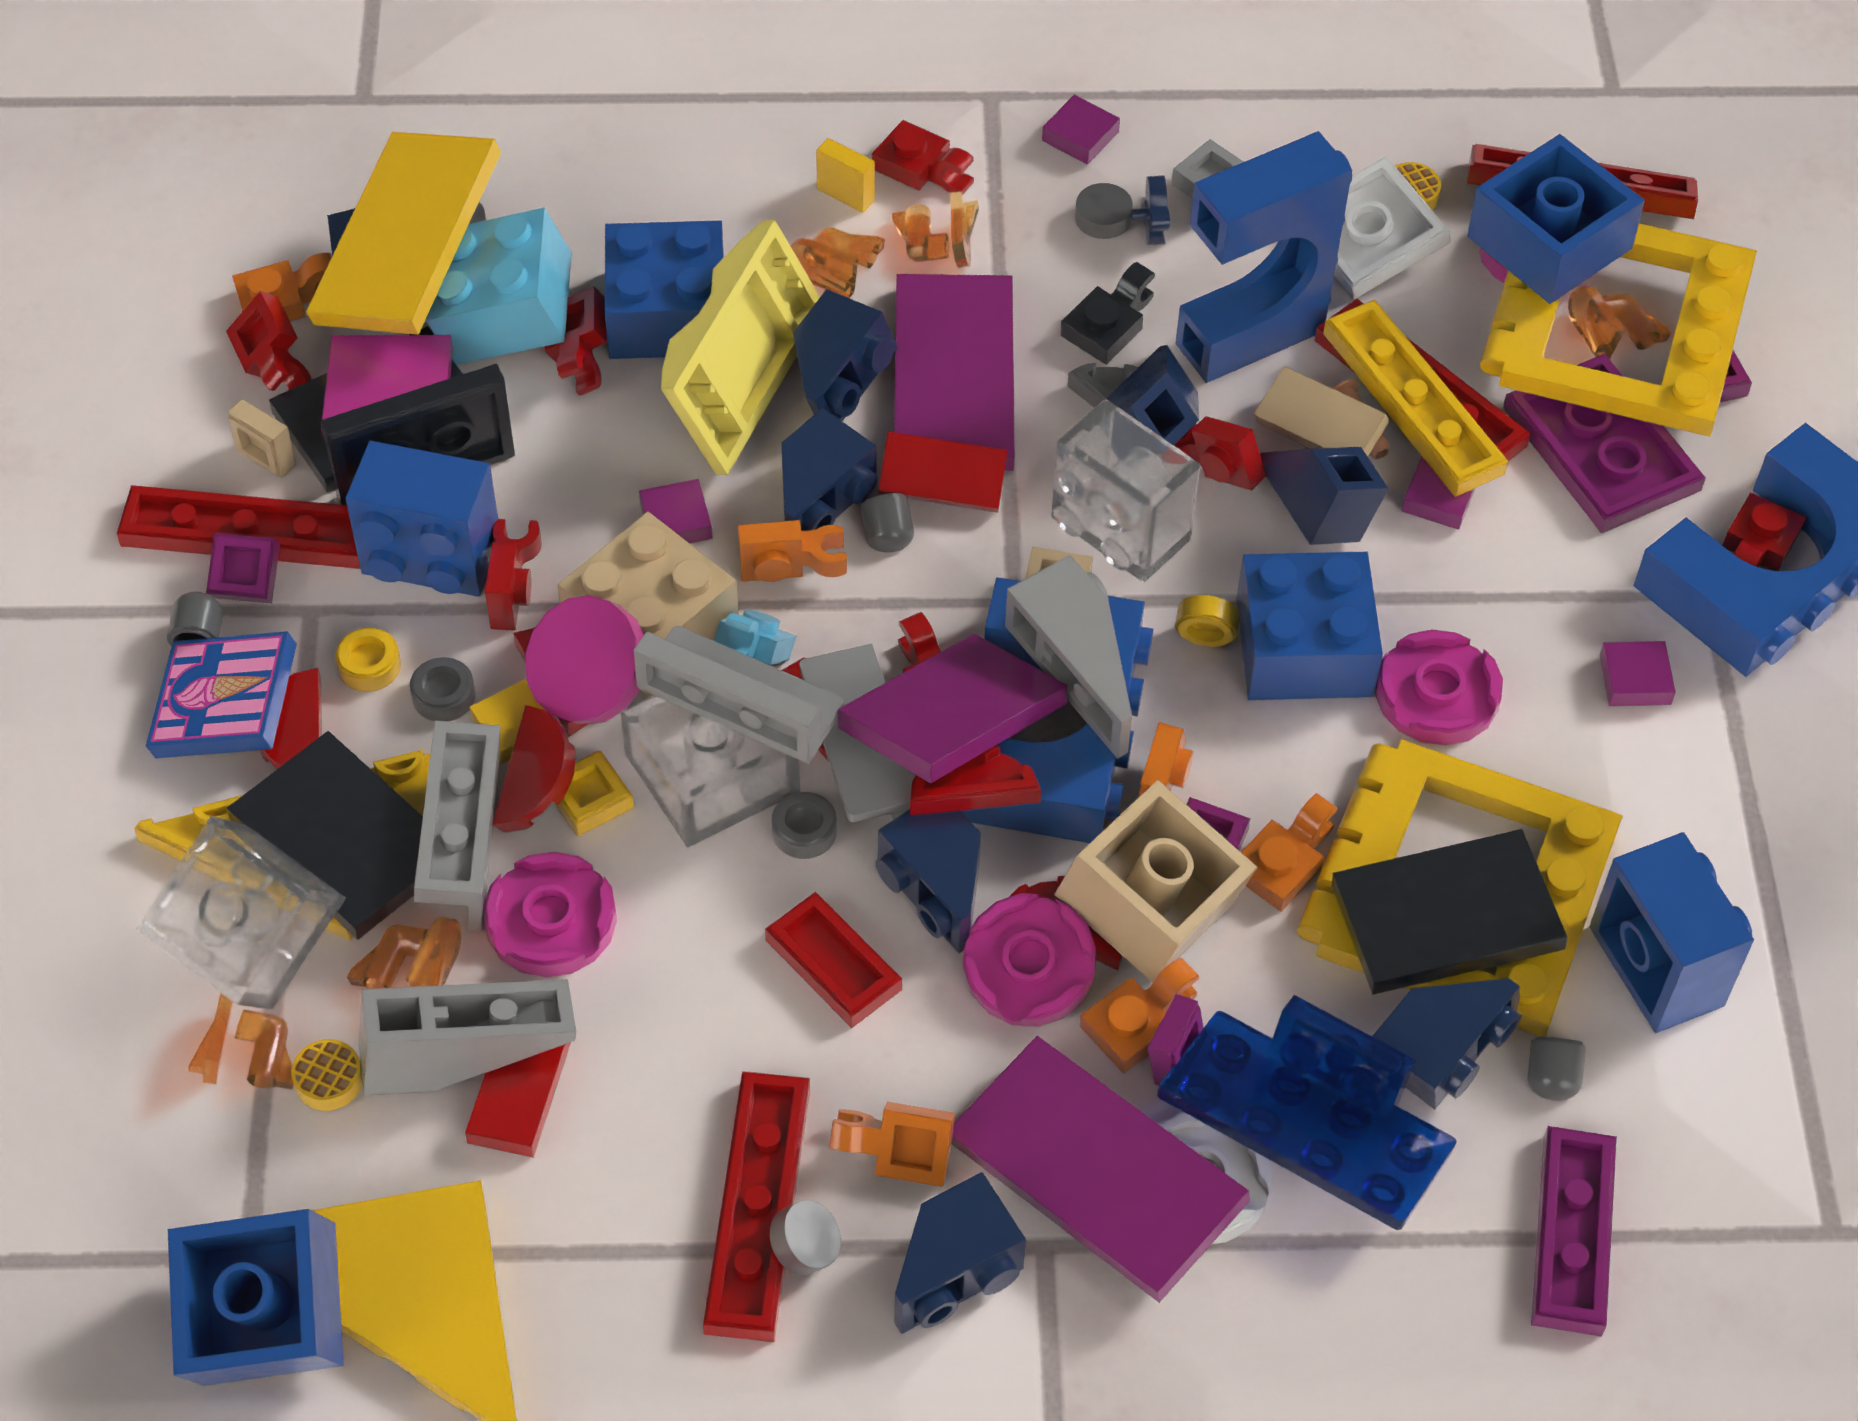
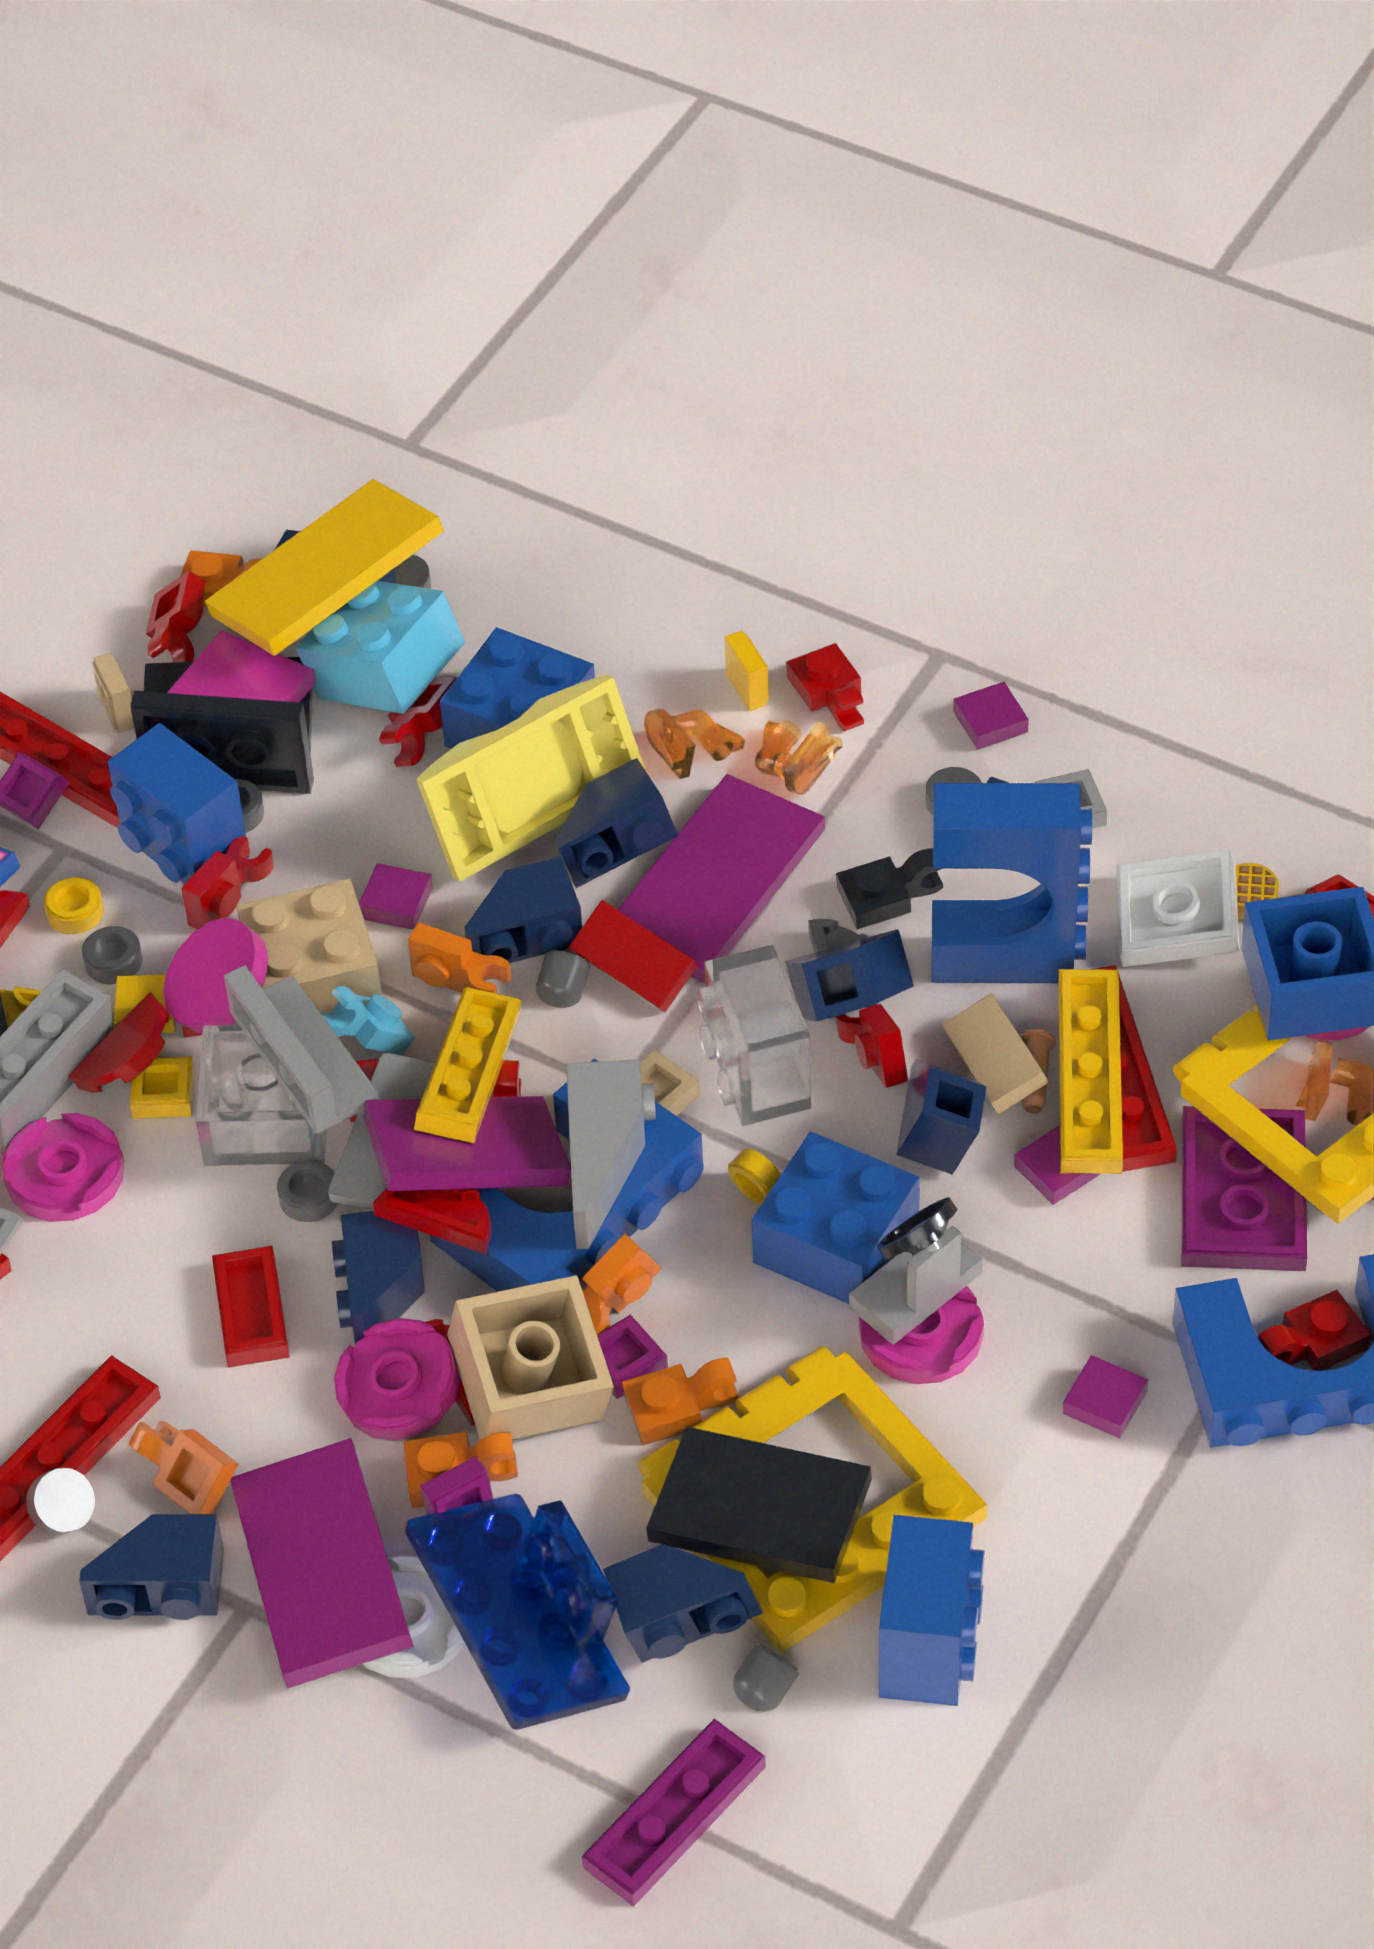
camera: 35 degrees right, 5 degrees down
none -> yellow tile [414,987,522,1143]
none -> light grey piece [849,1197,983,1345]

